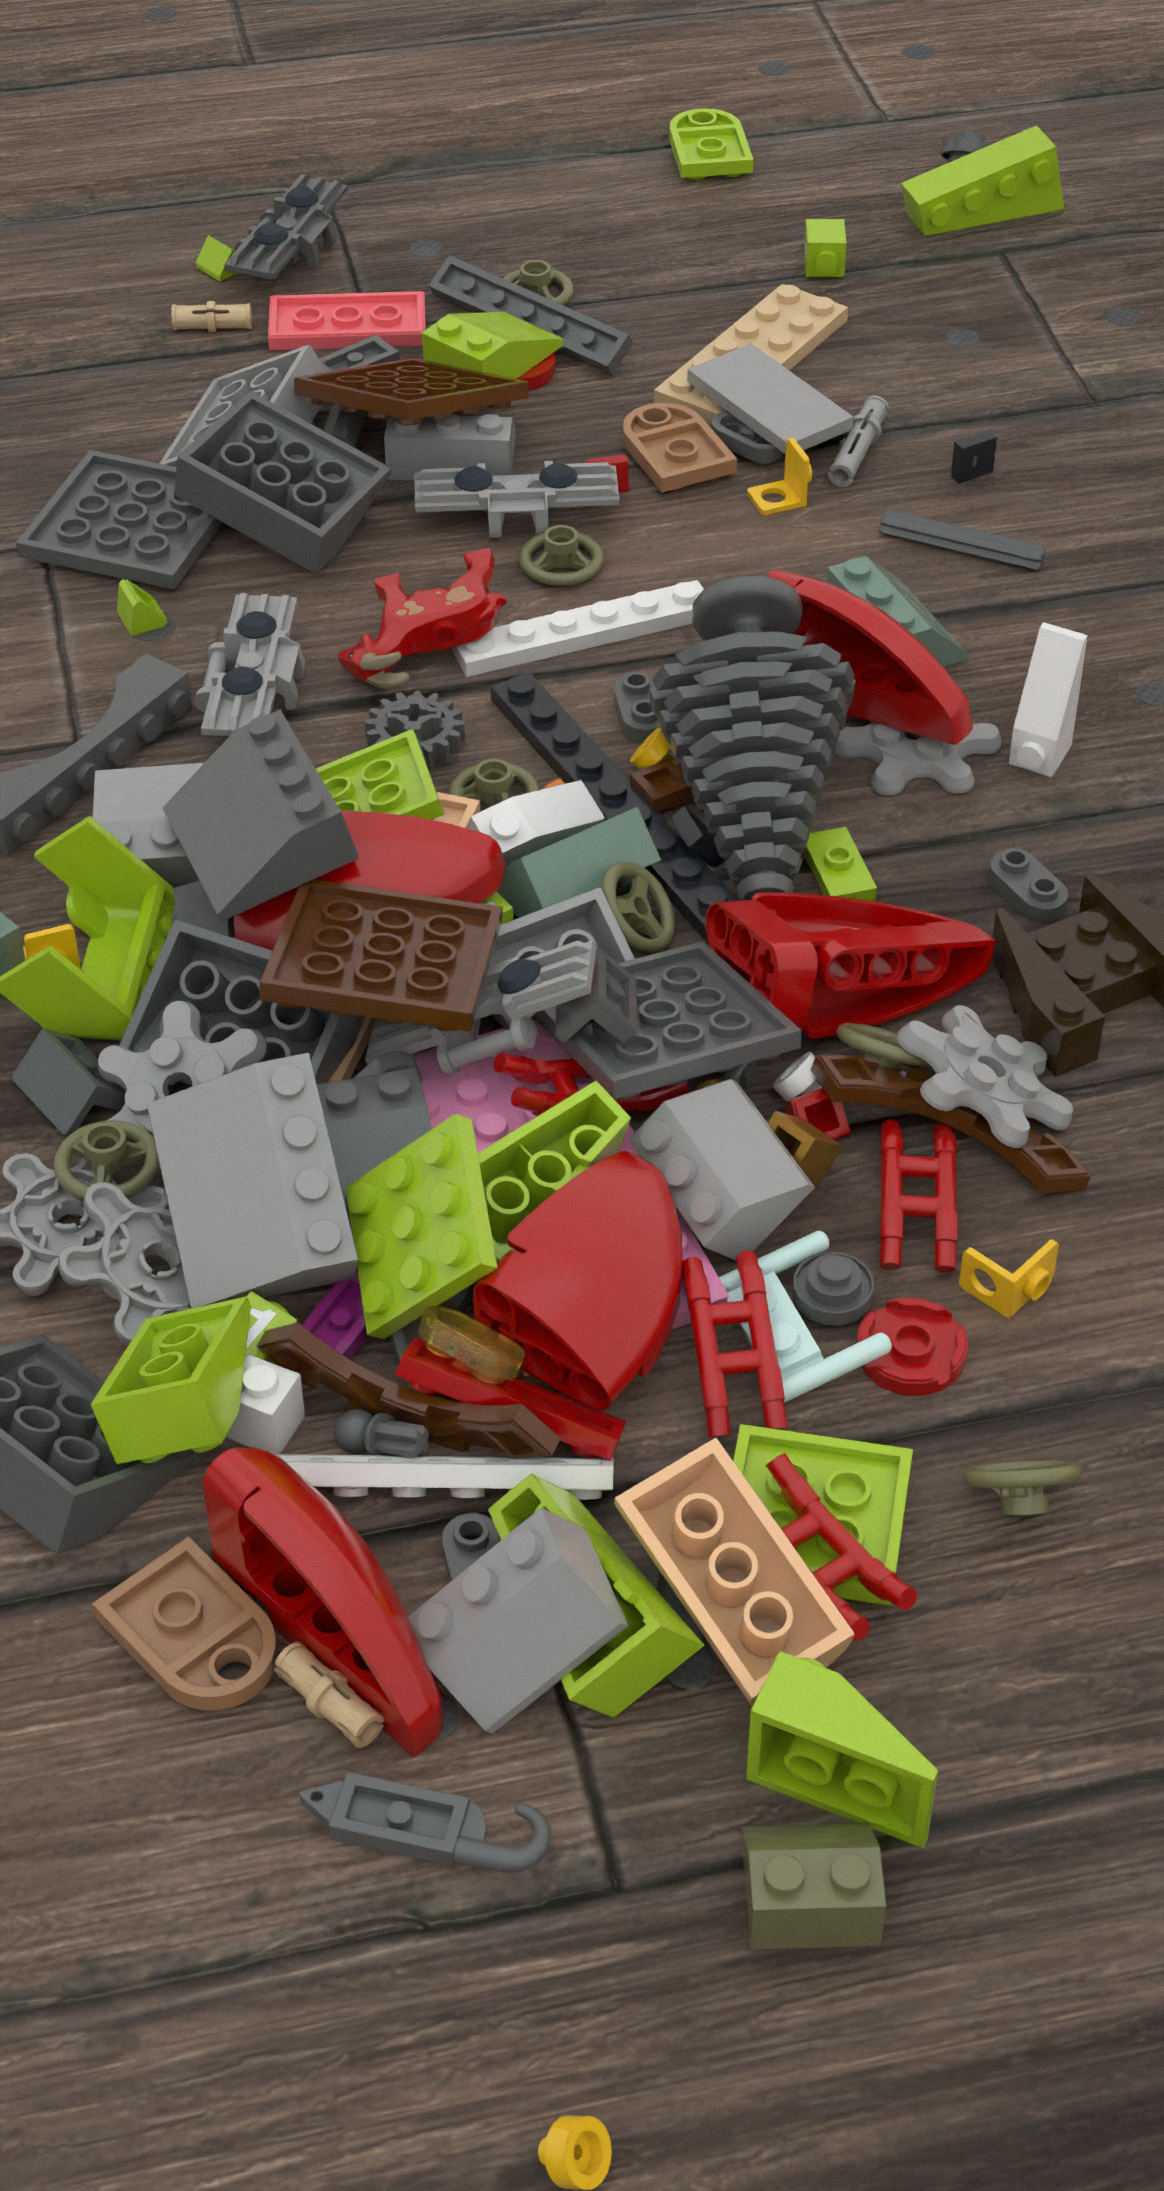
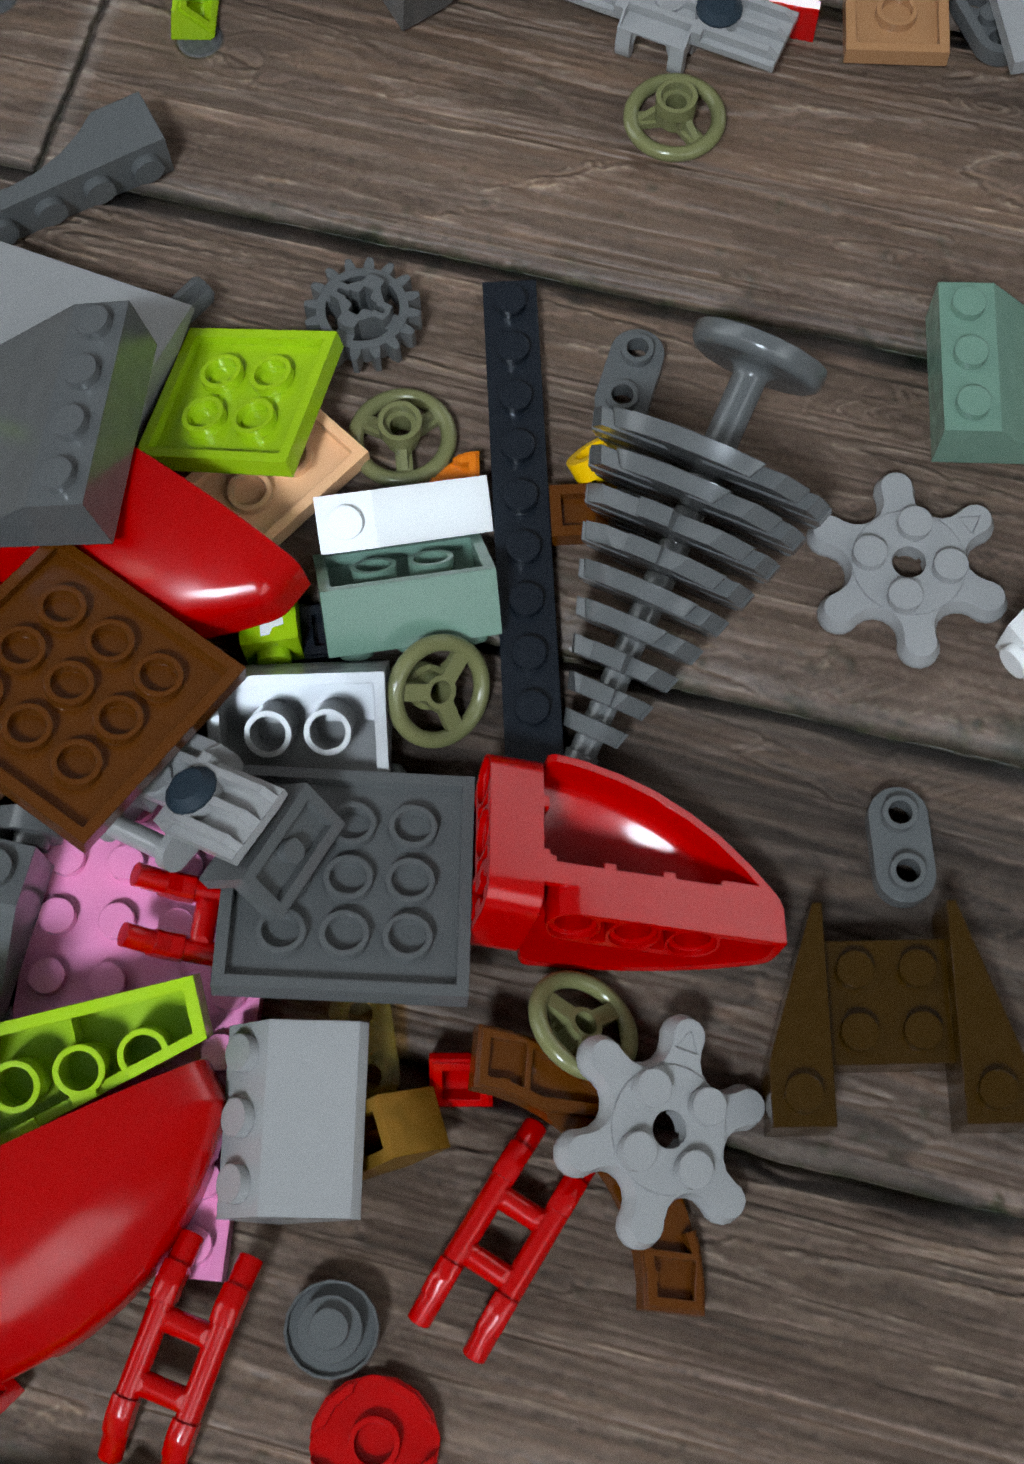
camera: 30 degrees right, 25 degrees up
light grey piece [194,593,305,736] -> none
red animal [338,547,507,691] -> none
white plate [452,580,704,677] -> none
black tile [672,806,724,868] -> none
light aqua plate [719,1231,892,1403] -> none
yellow bracket [747,438,812,516] -> none
red panel [766,569,973,745] -> none
white tile [772,1052,822,1102] -> none
lime plate [803,827,877,901] -> none
yellow bracket [959,1239,1059,1319] -> none

